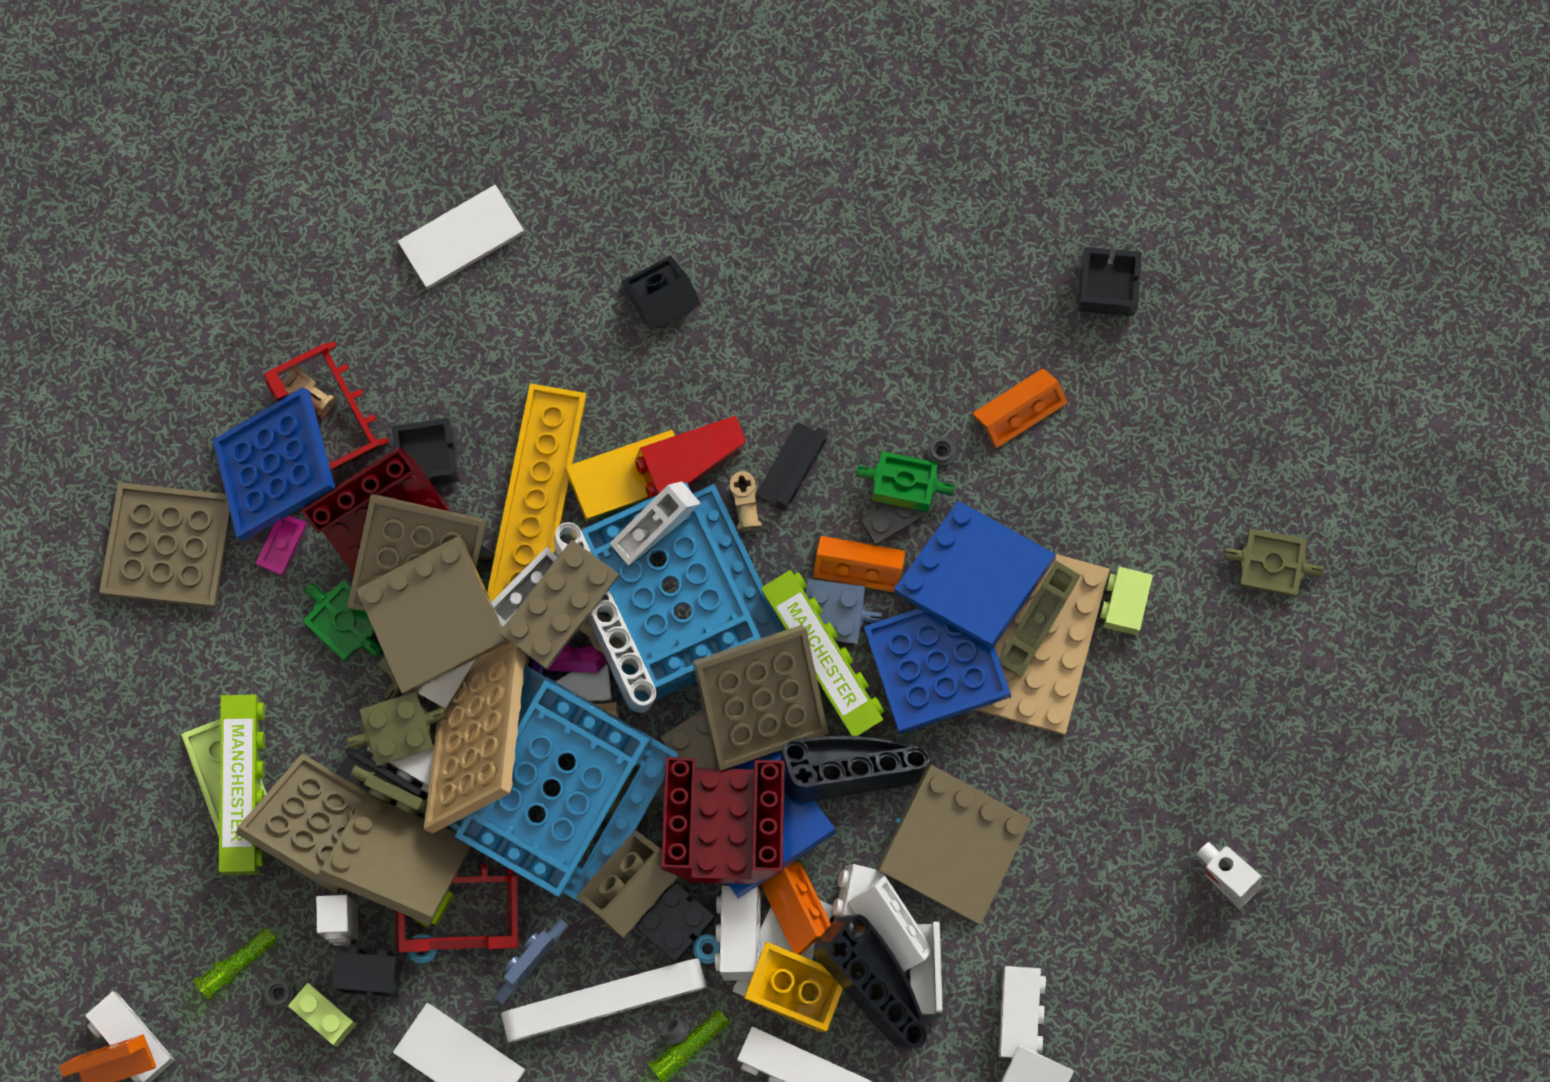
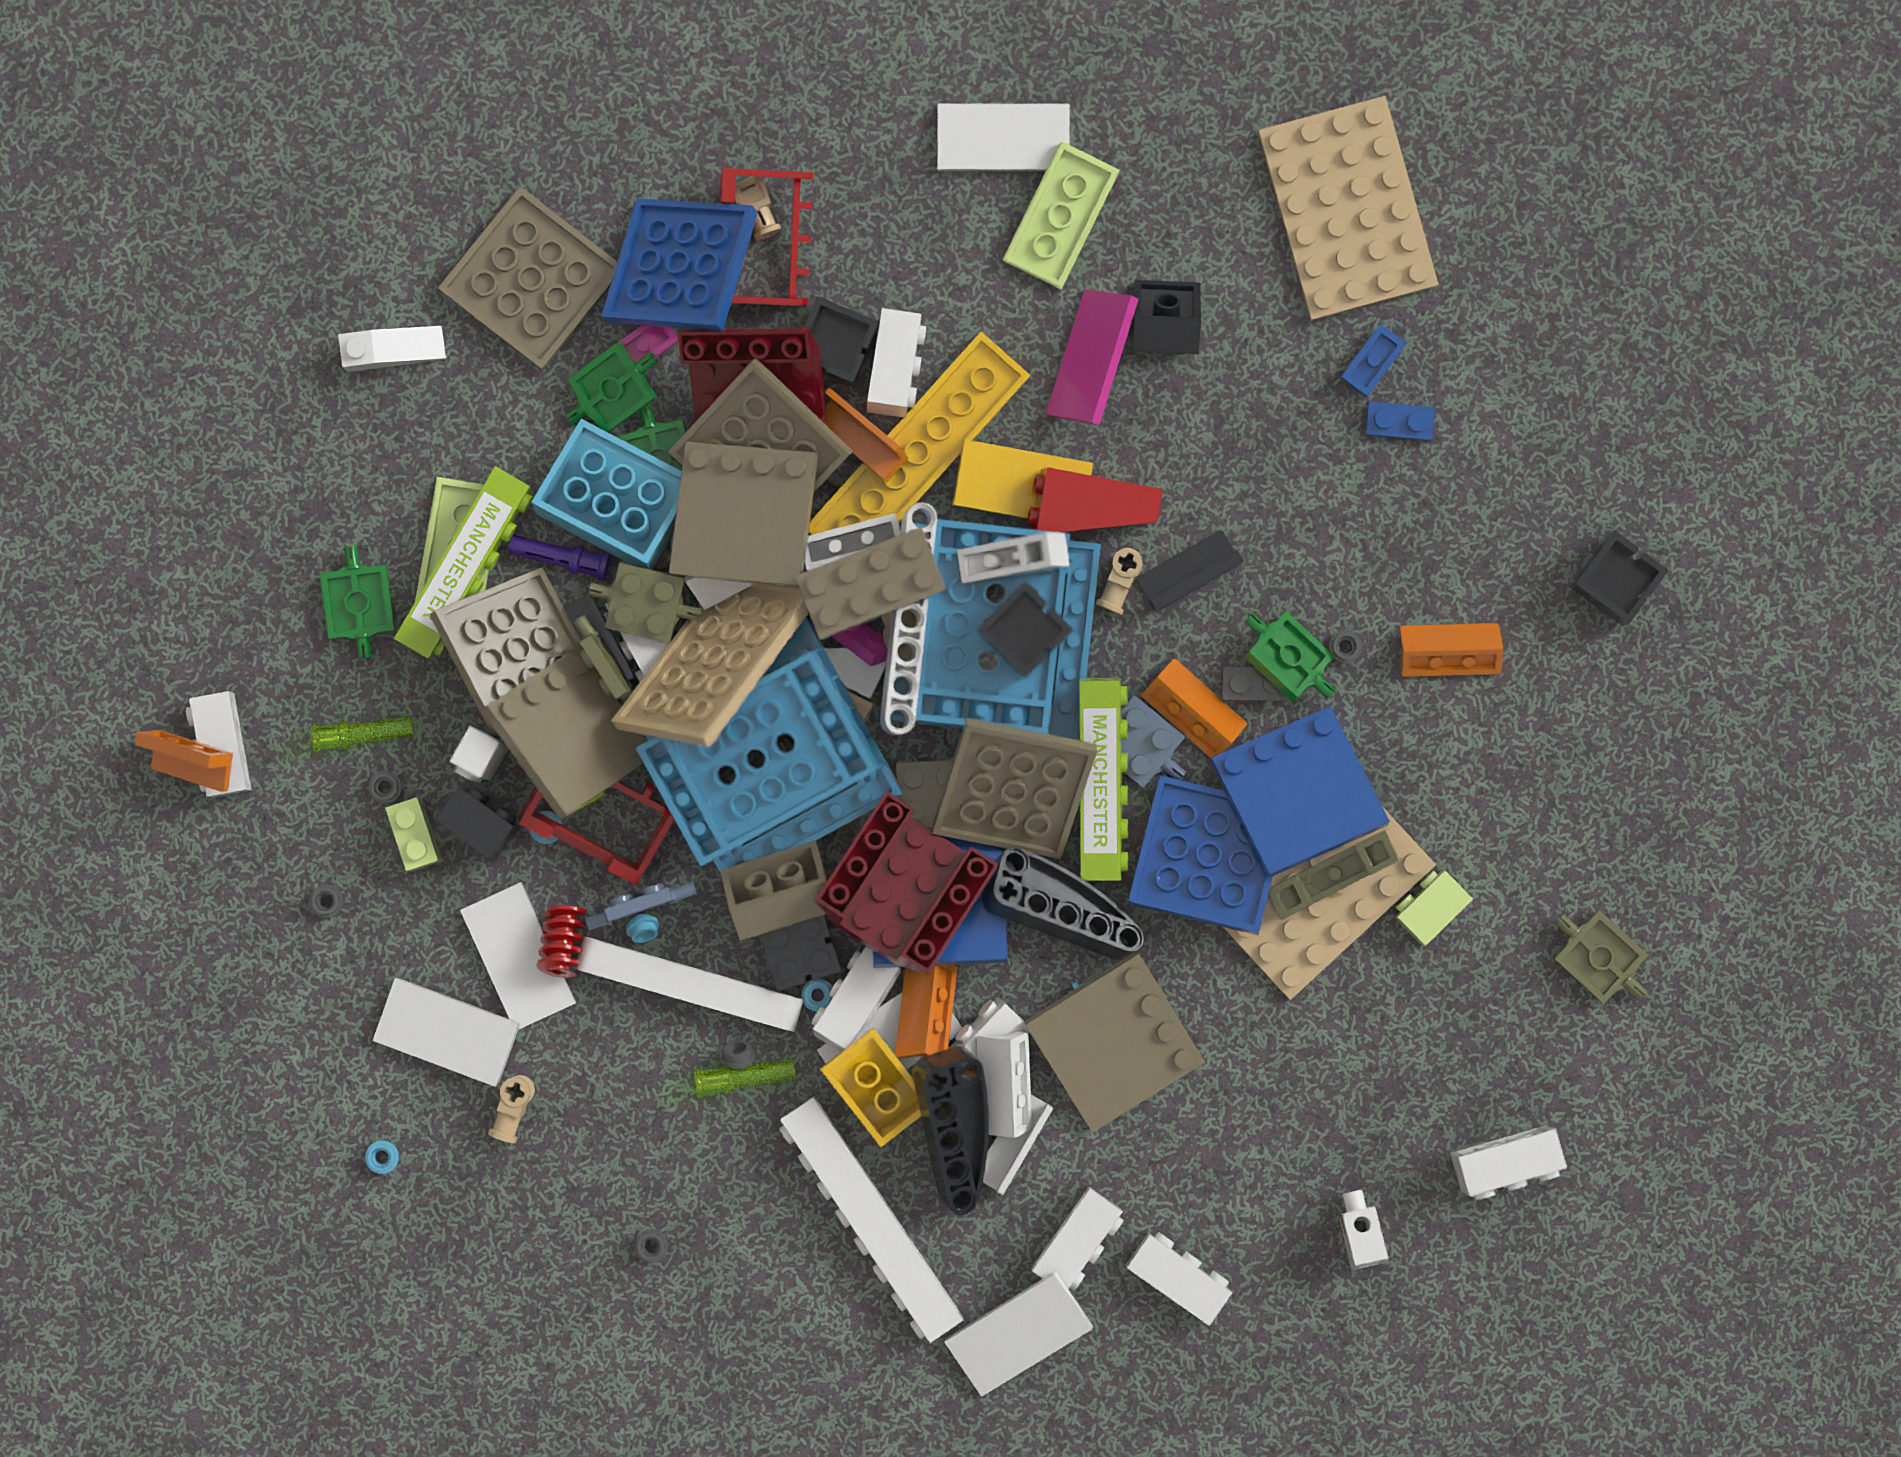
camera: 30 degrees right, 10 degrees up
none -> green plate [320,545,396,659]
none -> white slope [338,326,446,372]
none -> dark purple pin [508,534,611,582]
none -> medium azure slope [531,419,682,569]
none -> red piece [536,905,588,978]
none -> green plate [565,342,658,433]
none -> medium azure plate [626,914,659,943]
none -> orange panel [825,388,908,483]
none -> white brick [867,308,927,418]
none -> black piece [977,581,1074,679]
none -> yellowish green tile [1002,141,1120,290]
none -> dark pink tile [1046,289,1139,426]
none -> white brick [1126,1232,1232,1326]
none -> tan plate [1258,96,1439,321]
none -> blue plate [1340,324,1407,398]
none -> blue plate [1365,401,1435,441]
none -> white brick [1450,1125,1567,1200]

